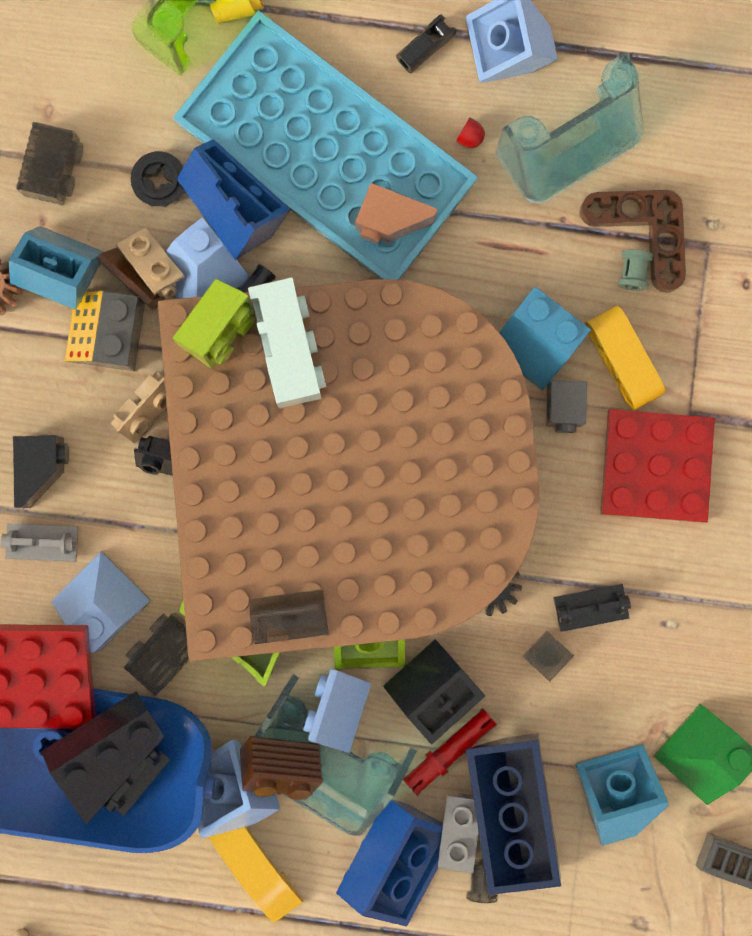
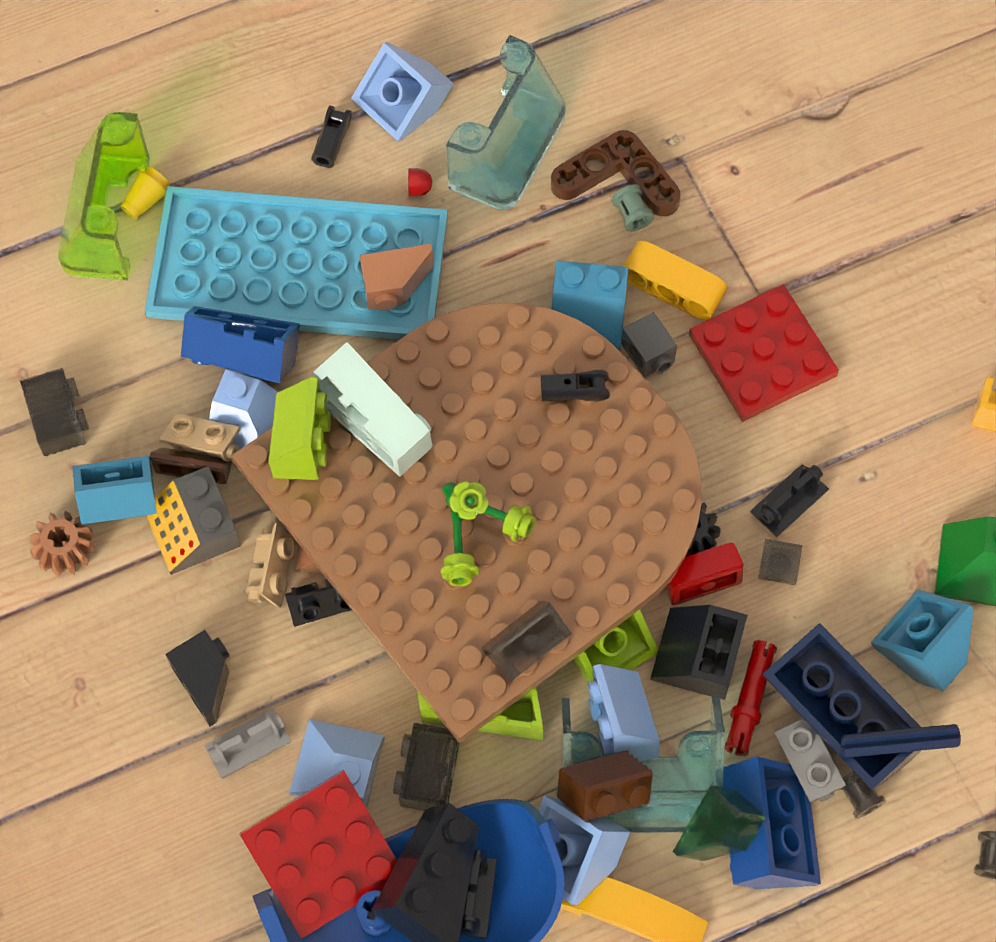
camera: 30 degrees left, 20 degrees down
black gear [130,151,184,207] -> none
none -> lime plant [441,481,536,586]
none -> black bar [541,370,610,401]
none -> red slope [667,542,744,606]
none -> clear green slope [672,785,766,861]
none -> dark blue axle [841,724,961,758]

